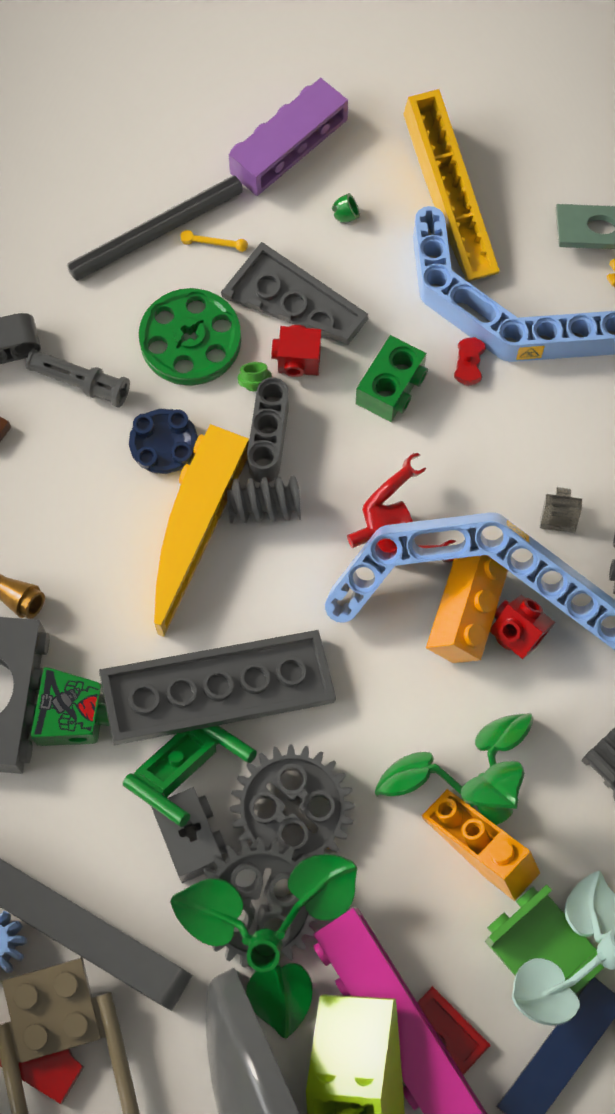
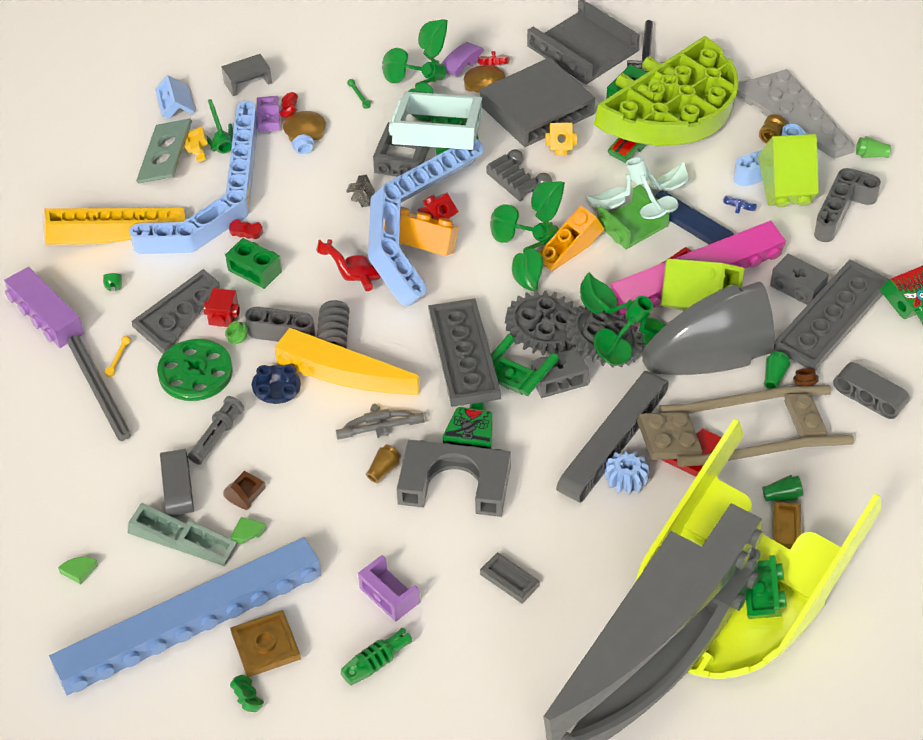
camera: 85 degrees left, 20 degrees down
none -> piece [336,404,425,440]

